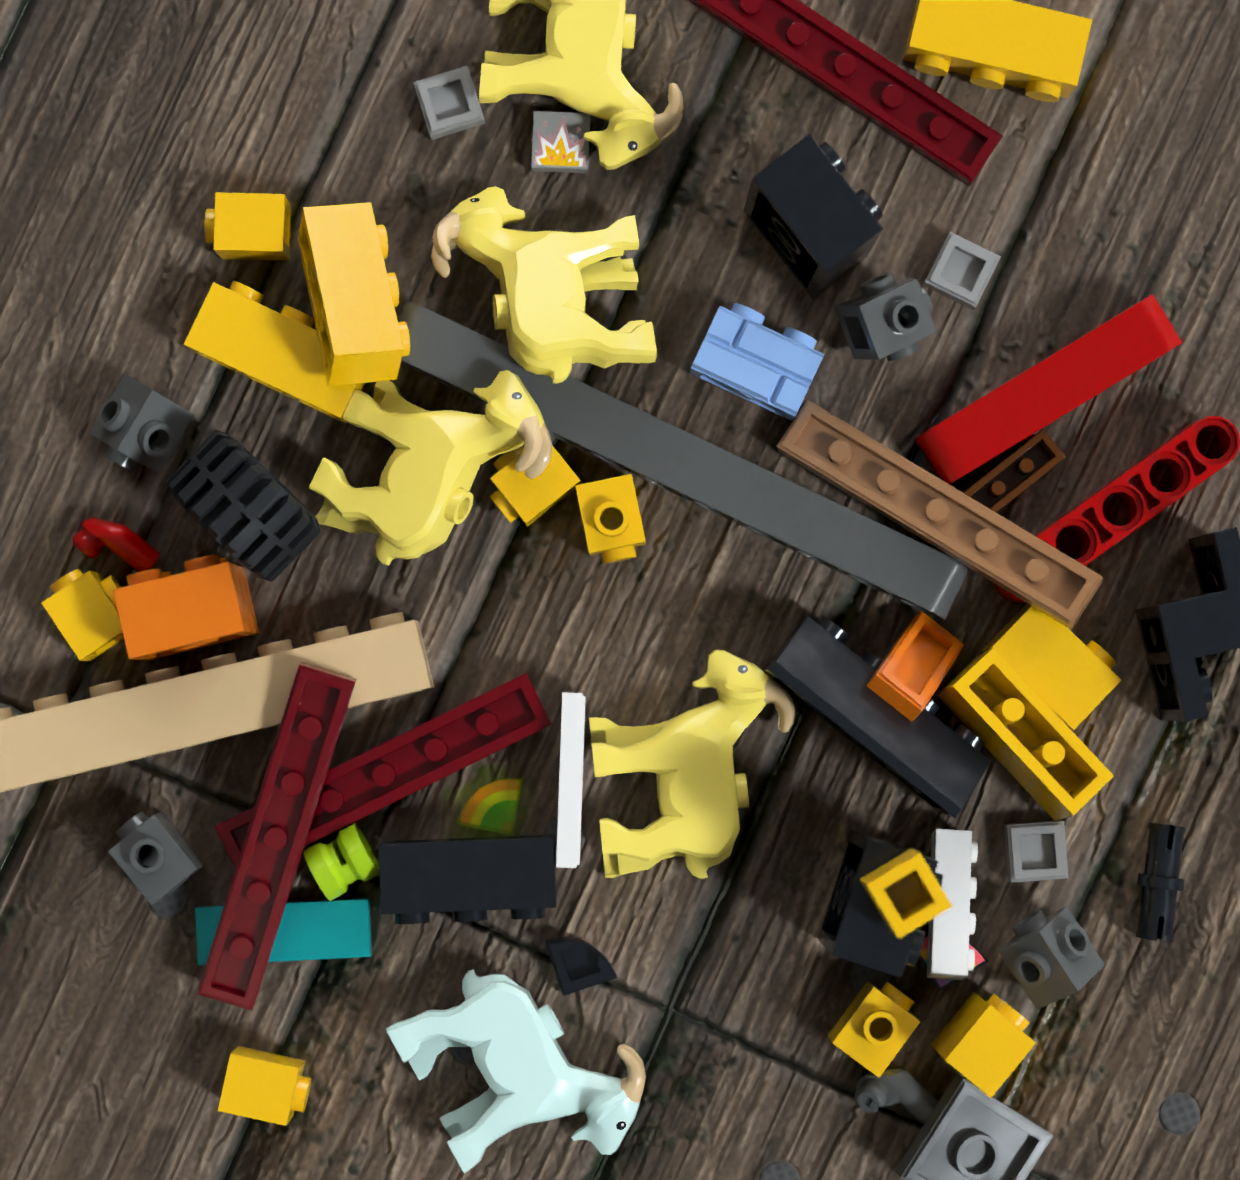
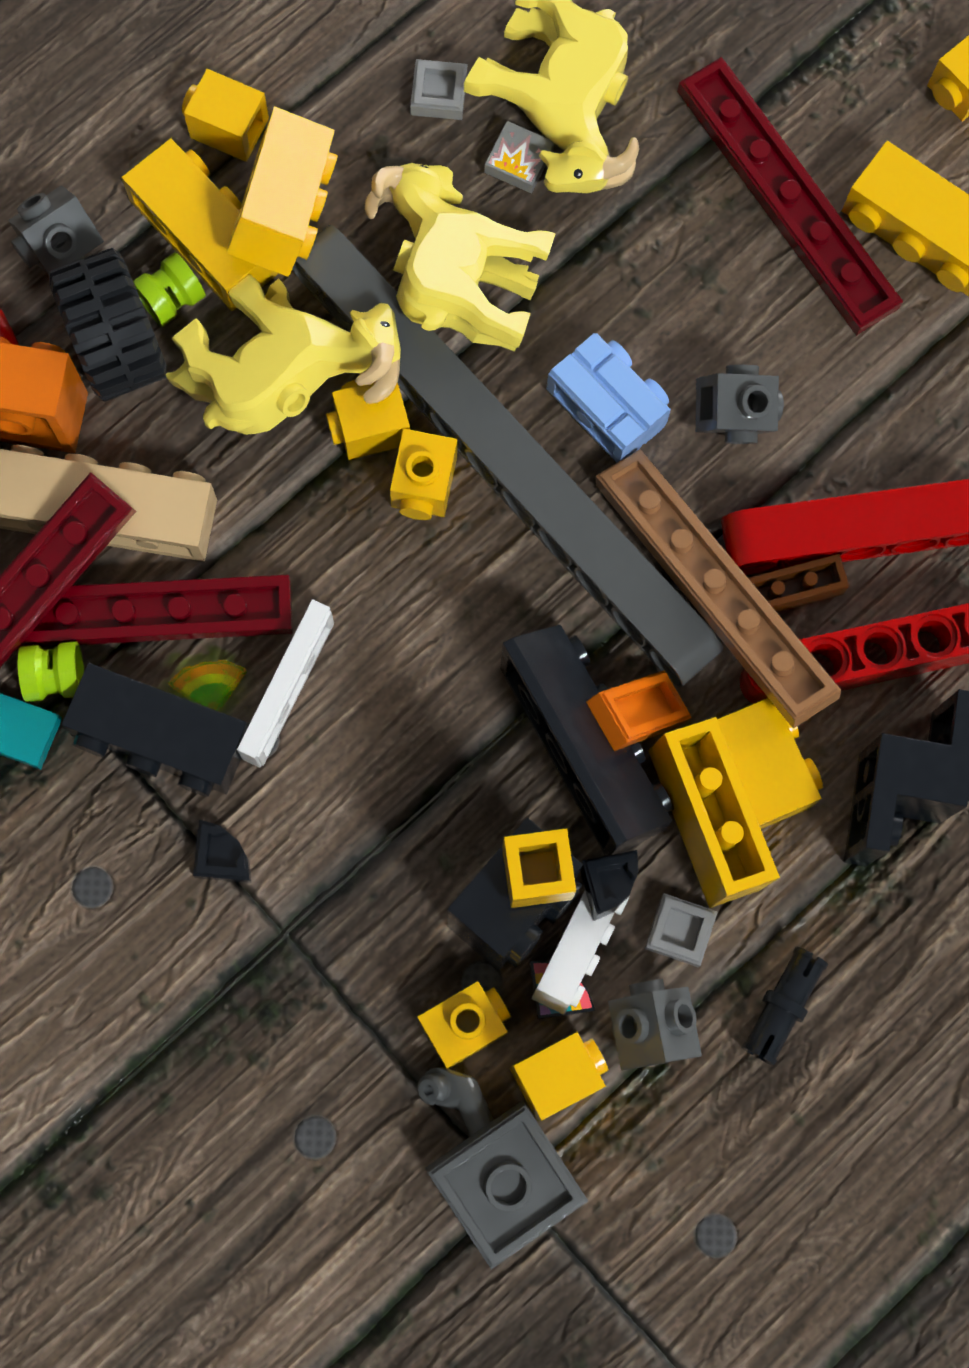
camera: 25 degrees right, 10 degrees down
light aqua animal [386,969,646,1174] -> none
light yellow animal [589,649,795,879] -> none
black brick [743,134,884,299] -> none
light grey tile [923,232,1001,310] -> none
none -> lime wheel [133,252,206,327]
none -> black tile [580,850,639,921]

